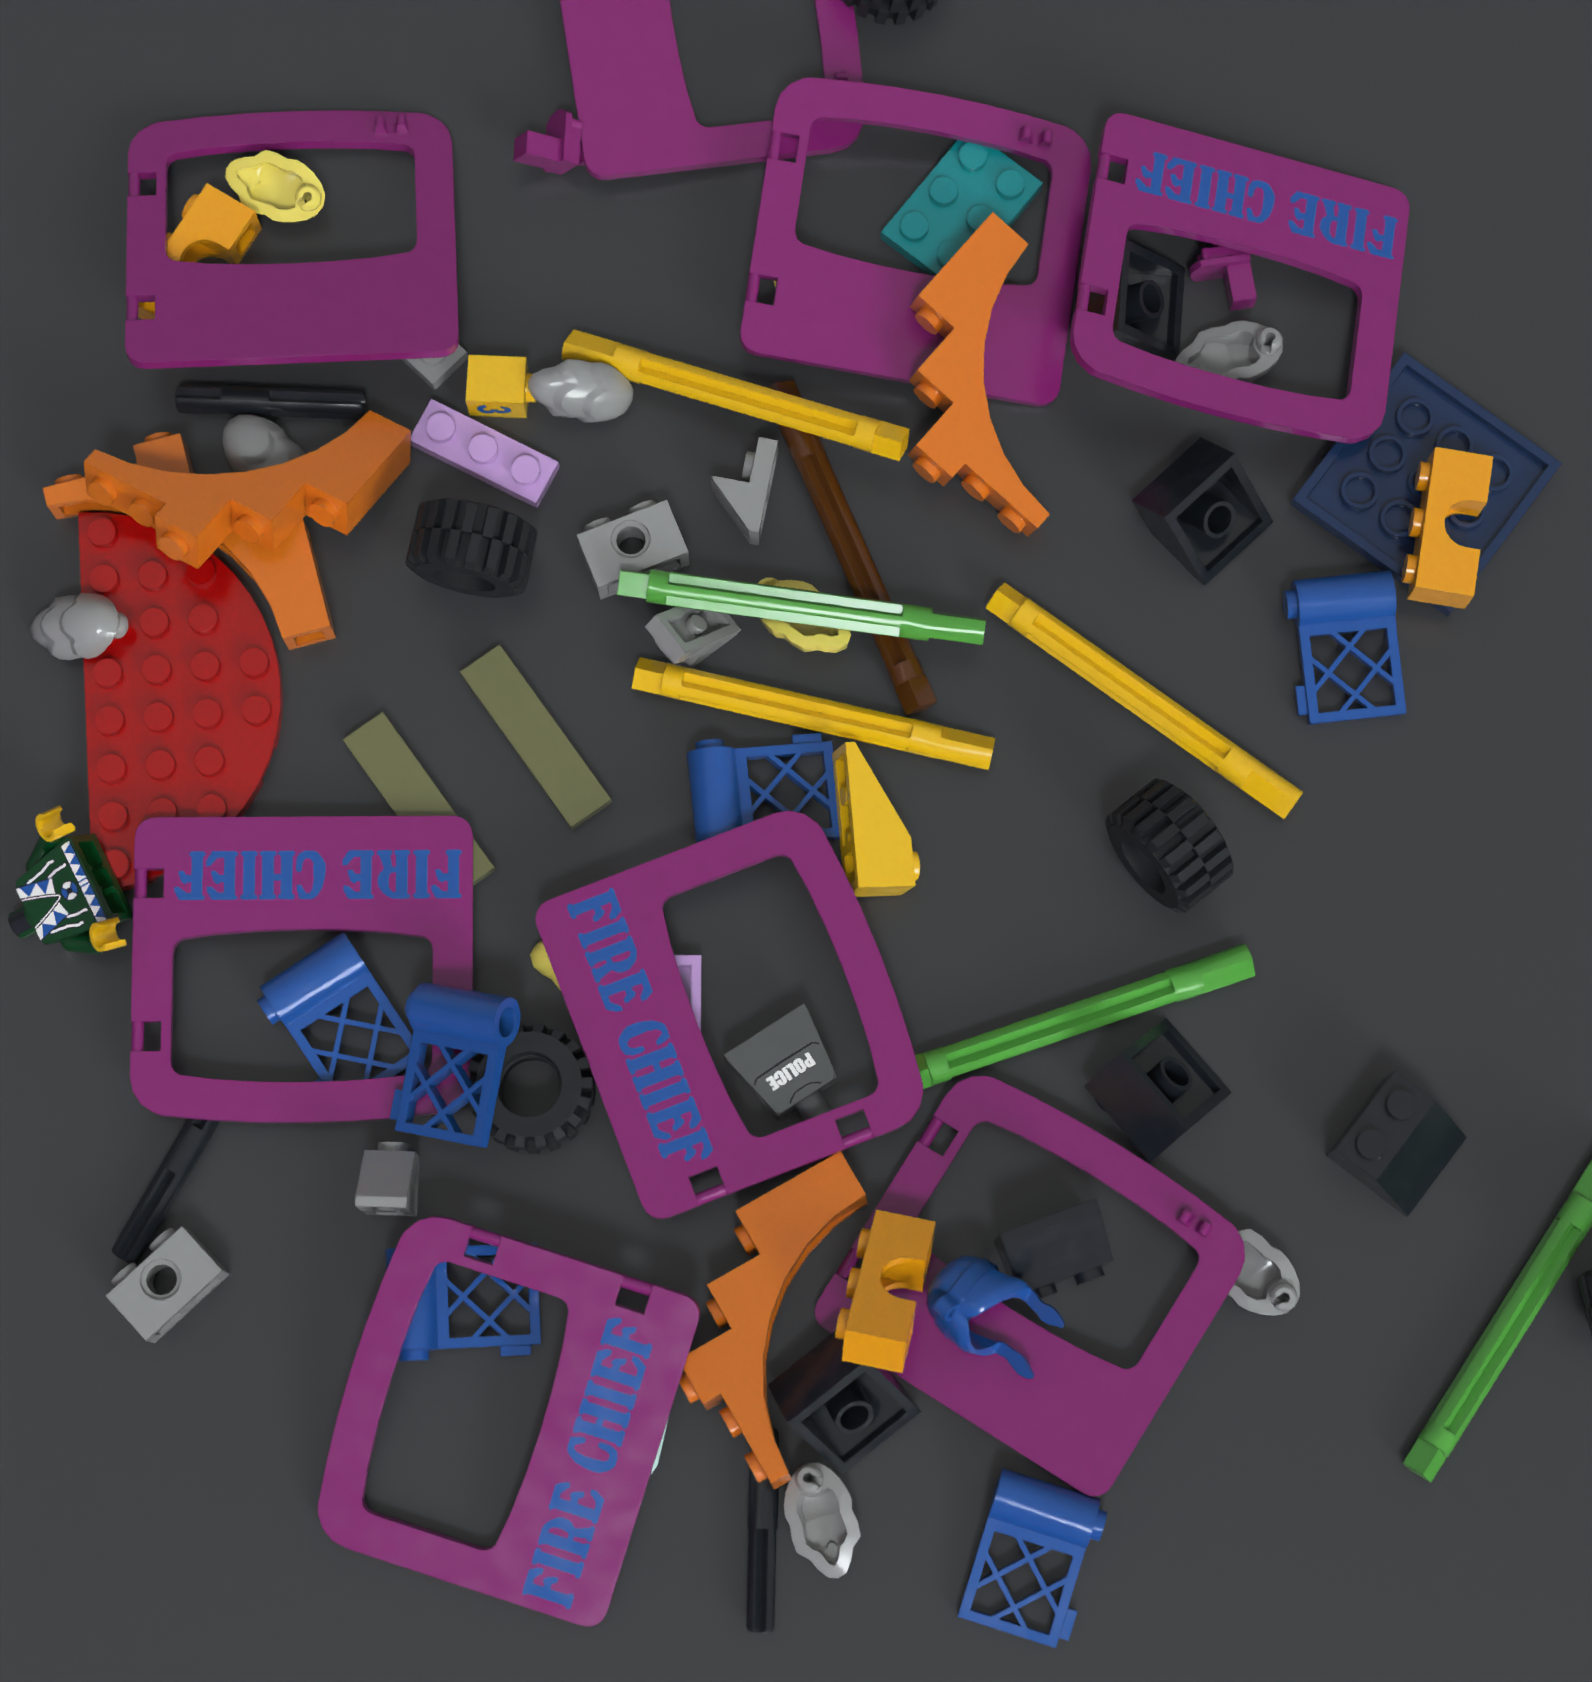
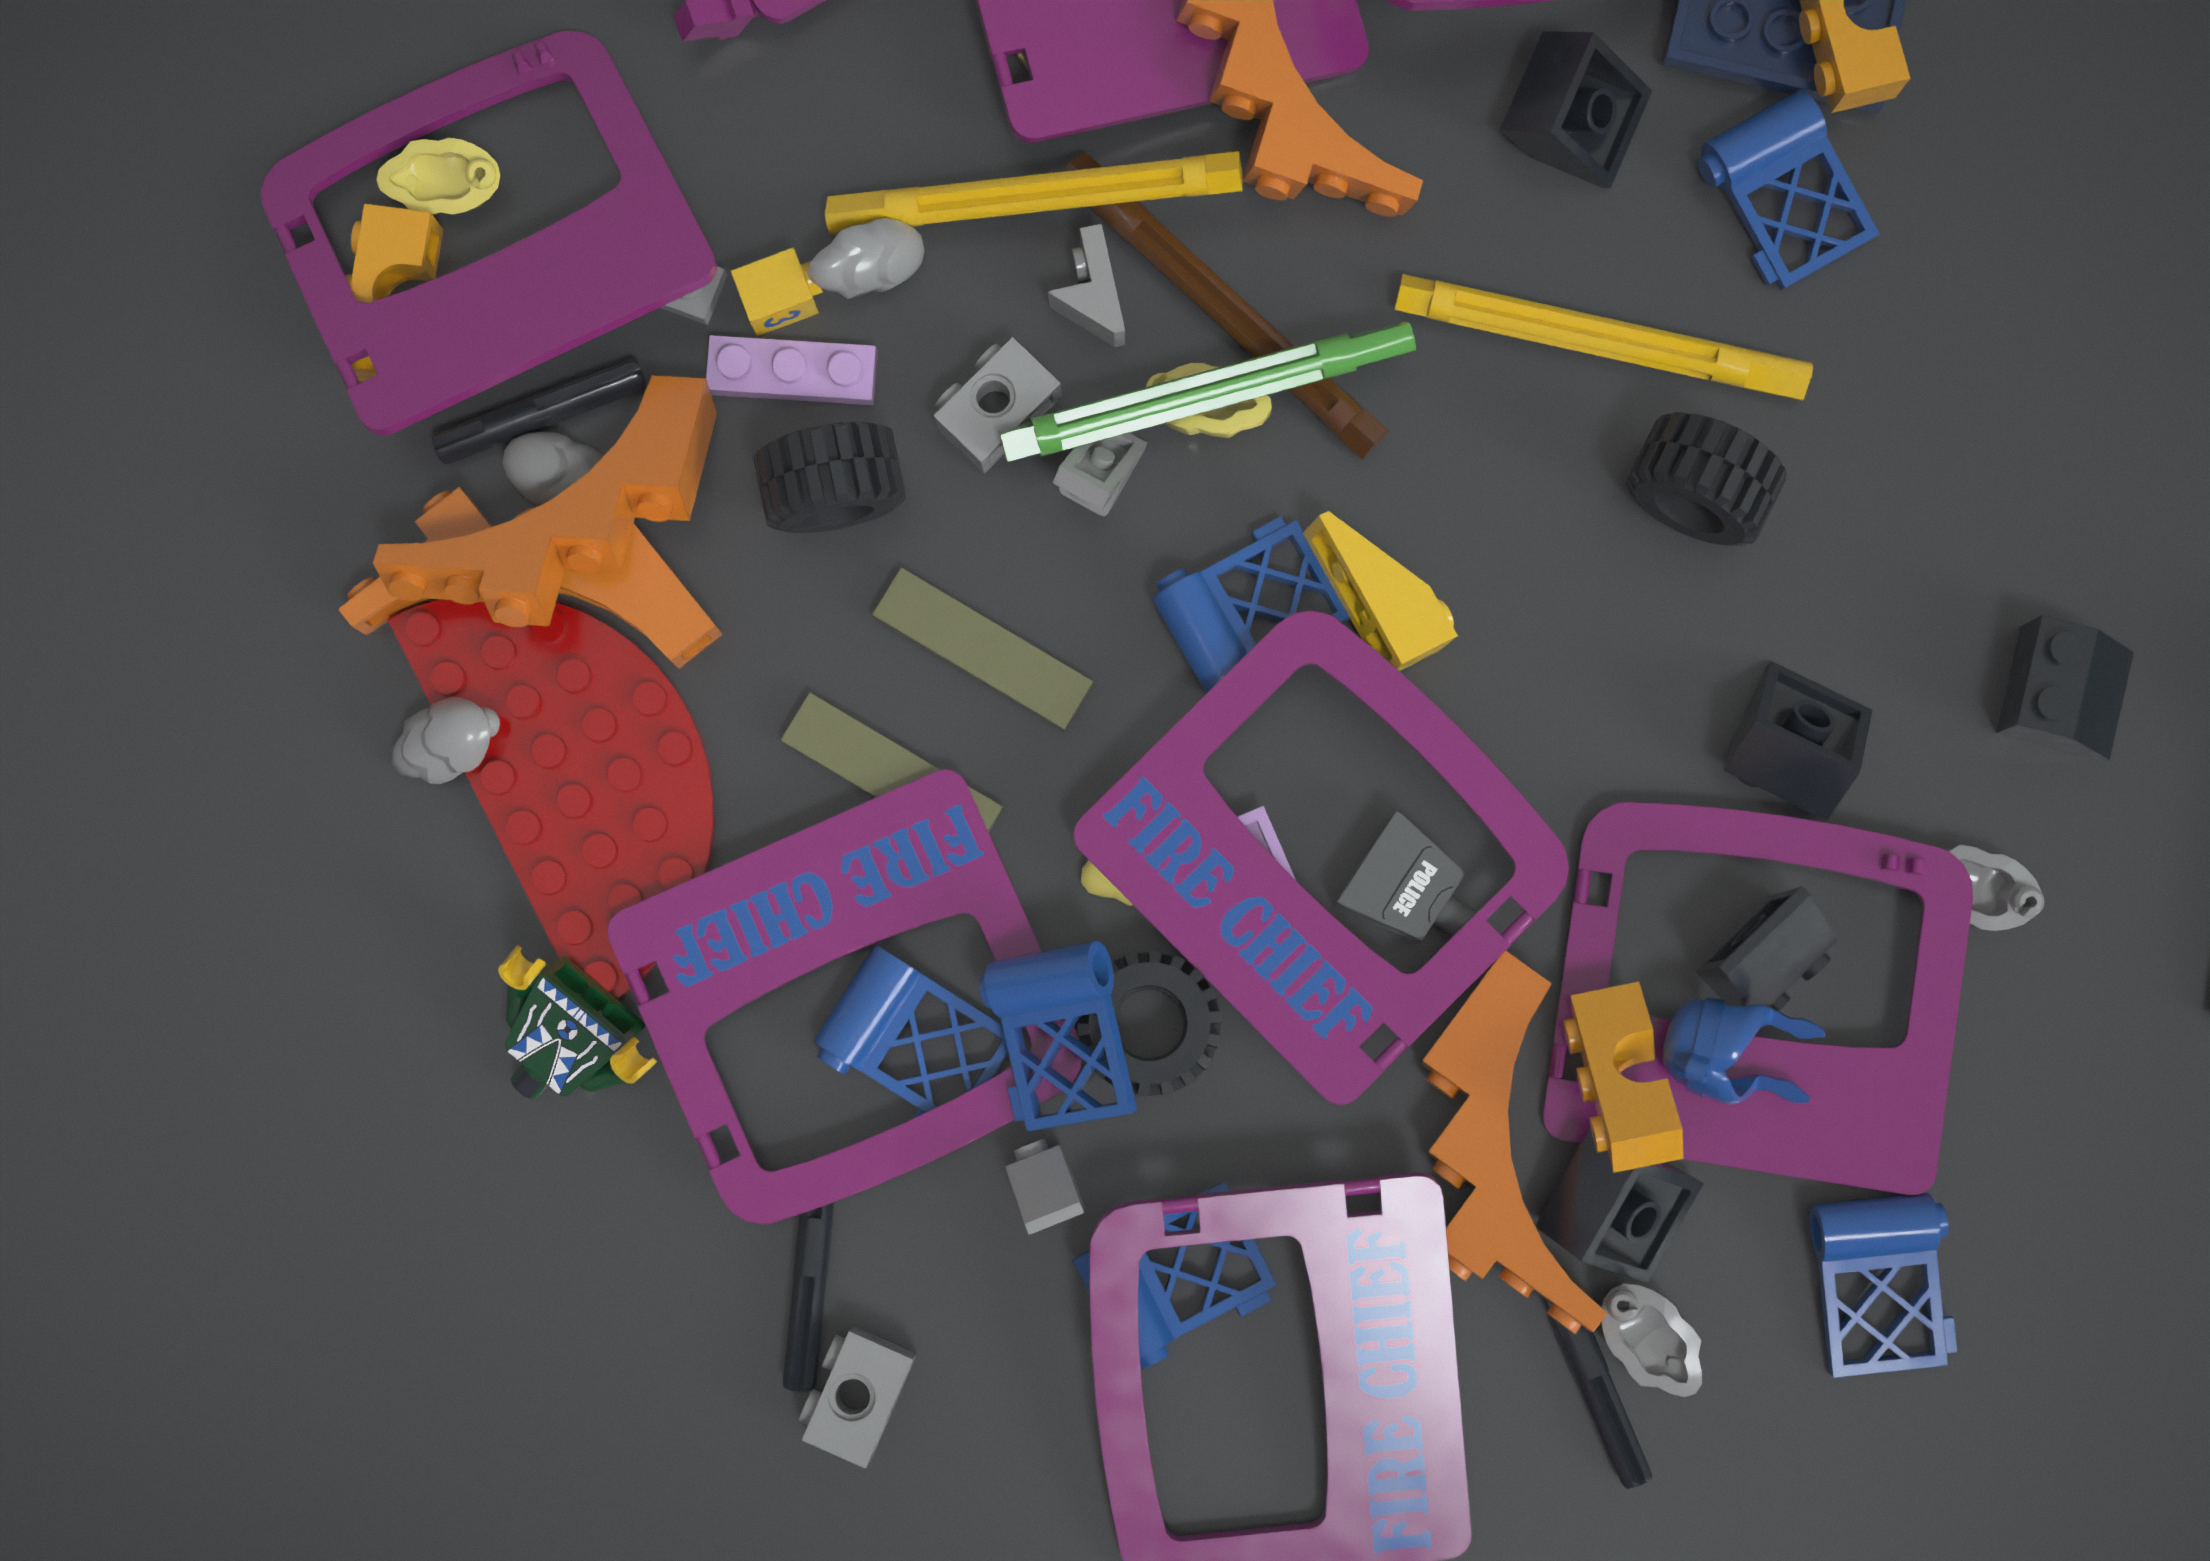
camera: 20 degrees left, 5 degrees up
yellow piece [632,657,996,770] -> none
bright green piece [915,943,1255,1089] -> none

